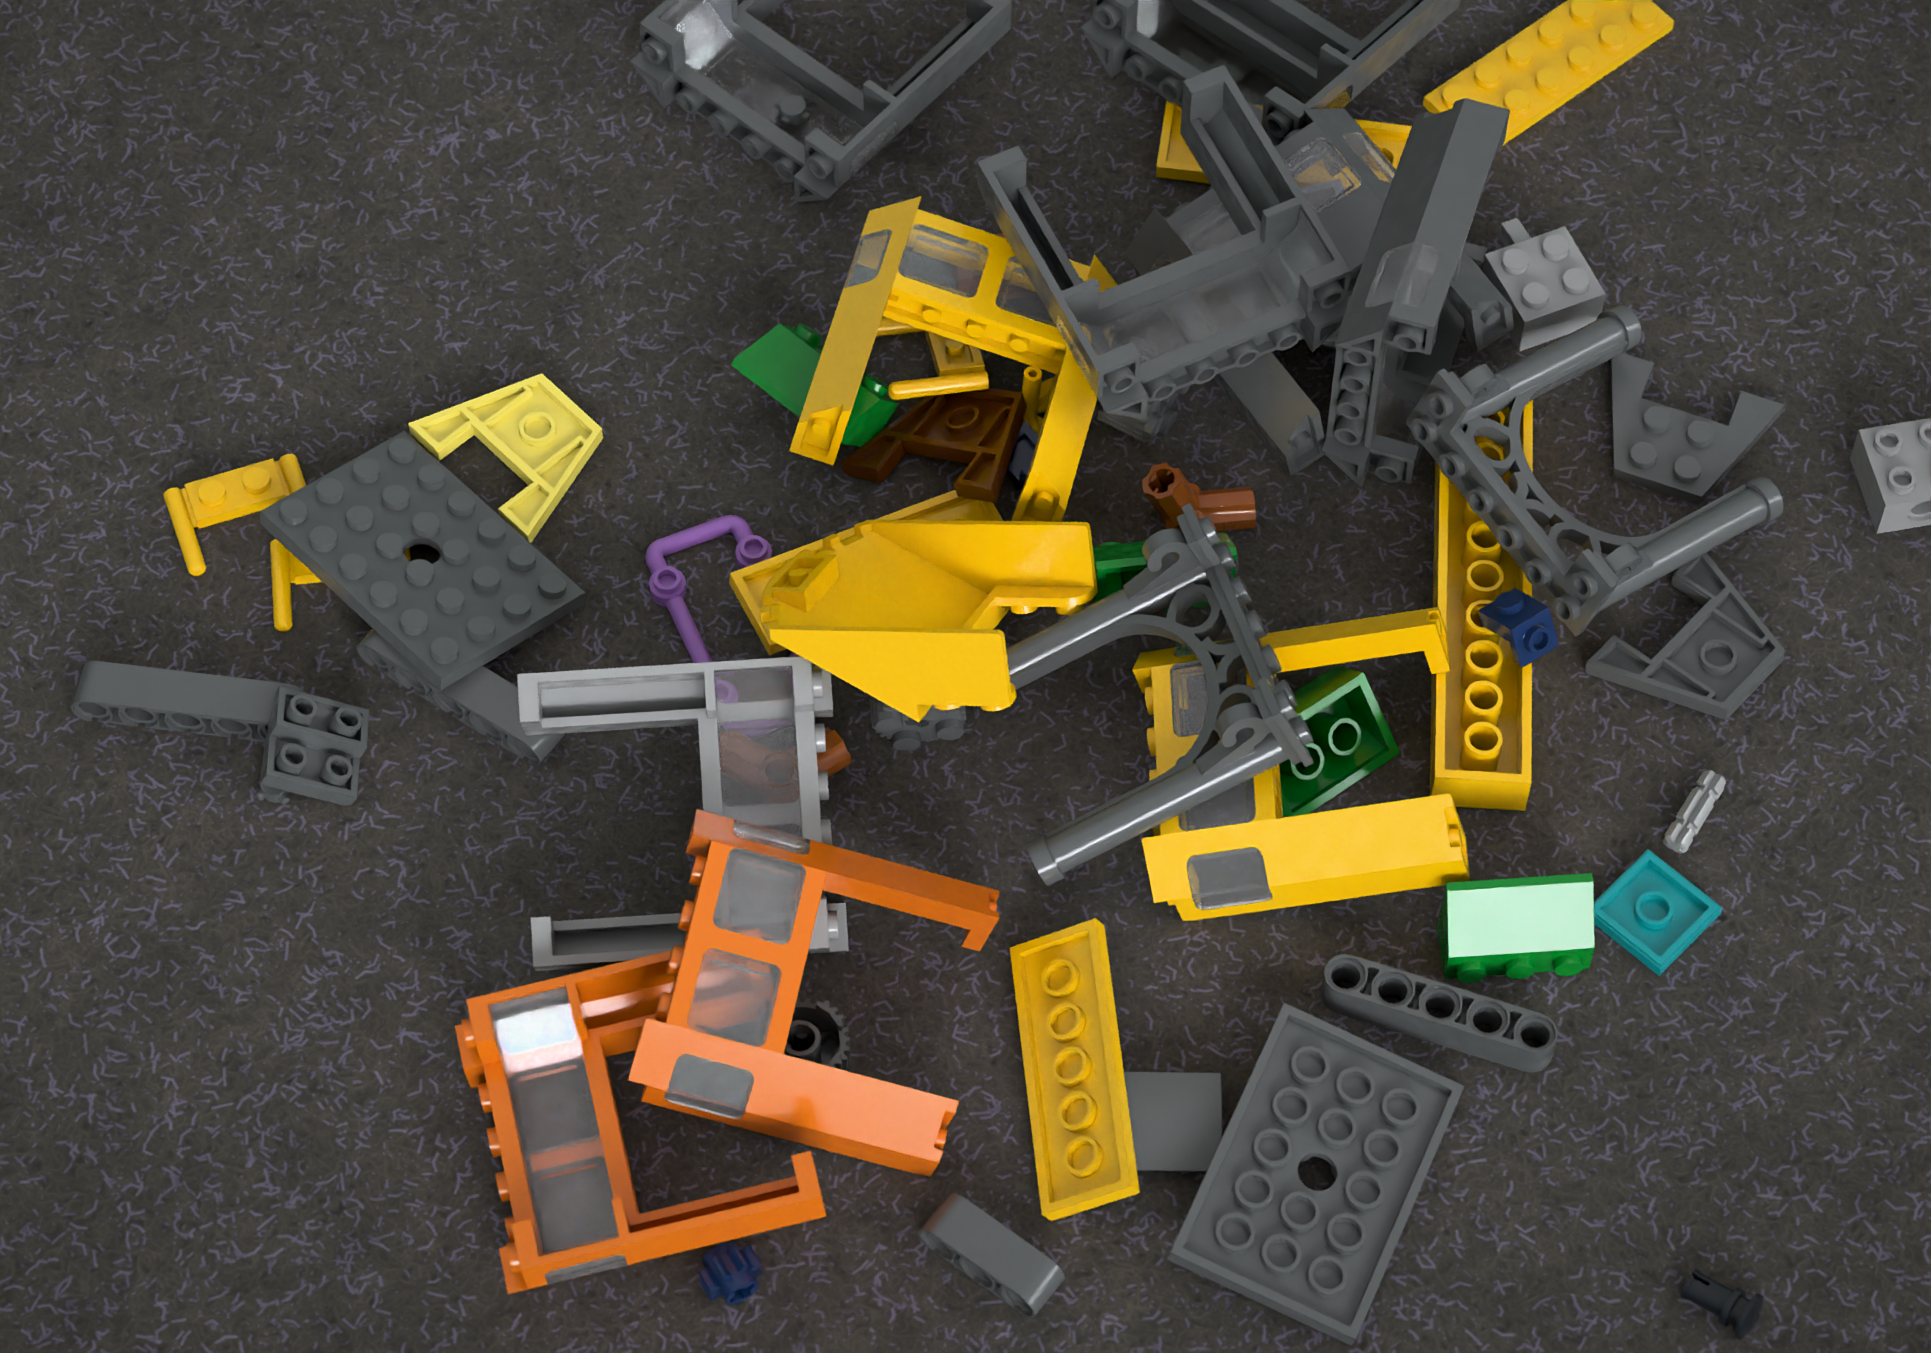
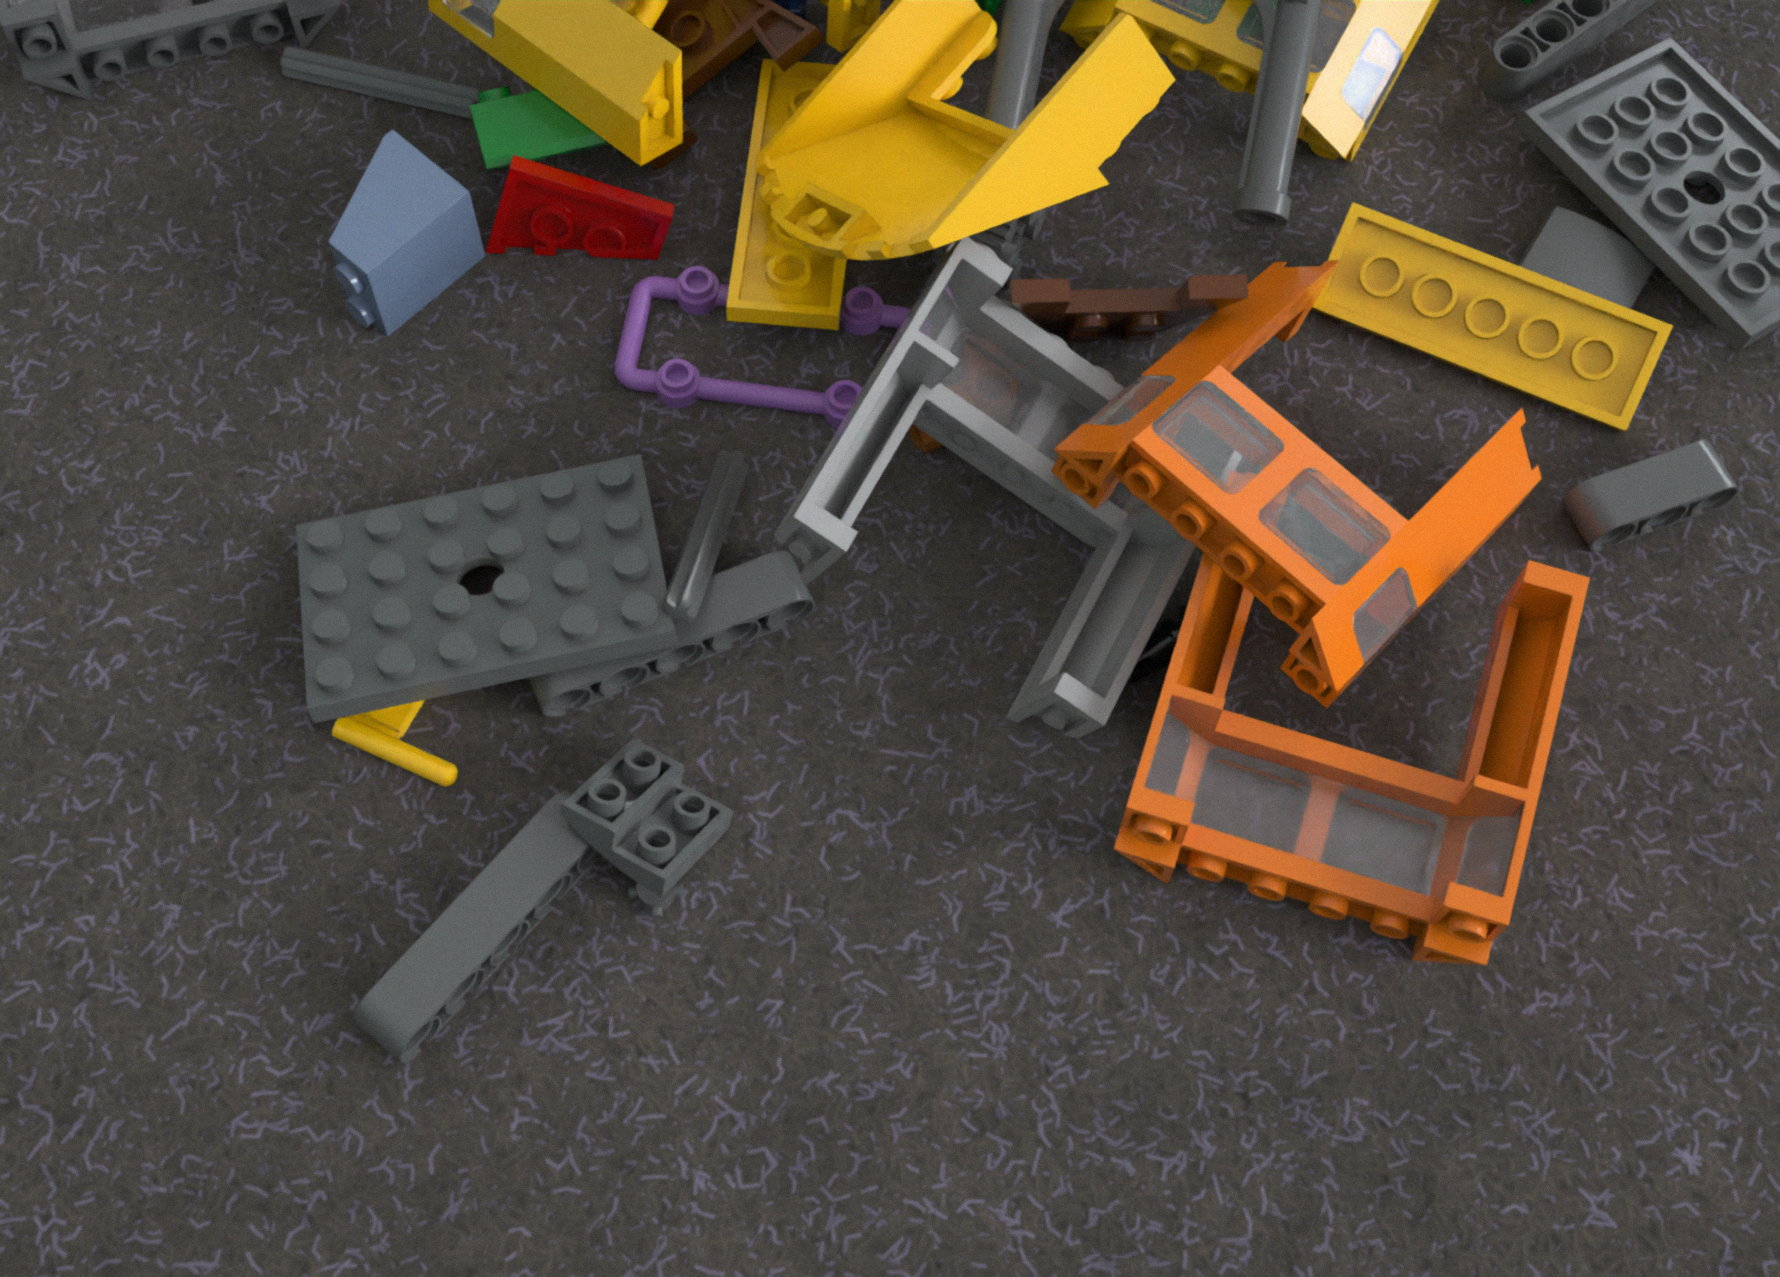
camera: 60 degrees left, 5 degrees up
yellow plate [163,454,306,576] -> none
light yellow wing [408,373,603,543] -> none
dark blue gear [698,1241,763,1305] -> none
none -> dark grey axle [280,46,482,119]
none -> sand blue slope [328,129,485,337]
none -> red wing [486,155,675,260]
none -> dark grey axle [662,450,749,624]
none -> reddish brown wing [1011,274,1248,343]

